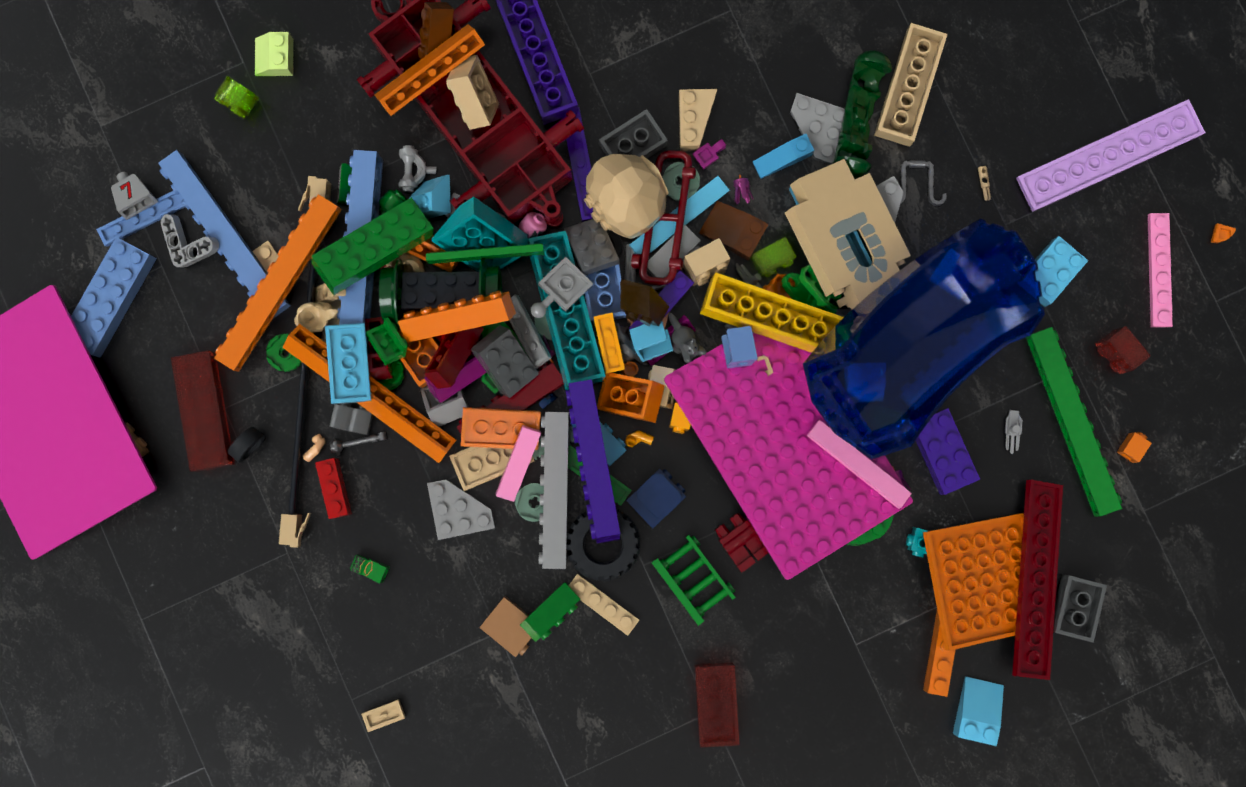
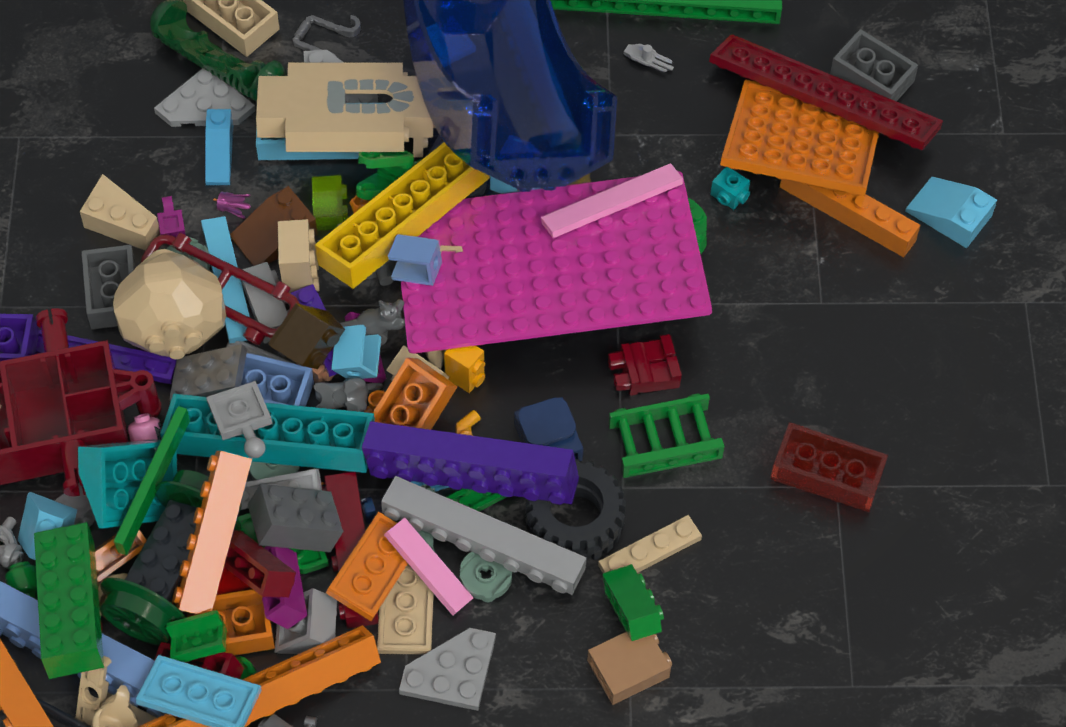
camera: 70 degrees left, 25 degrees down
light orange plate [593,313,625,374] -> none
dark purple brick [909,408,980,495] -> none

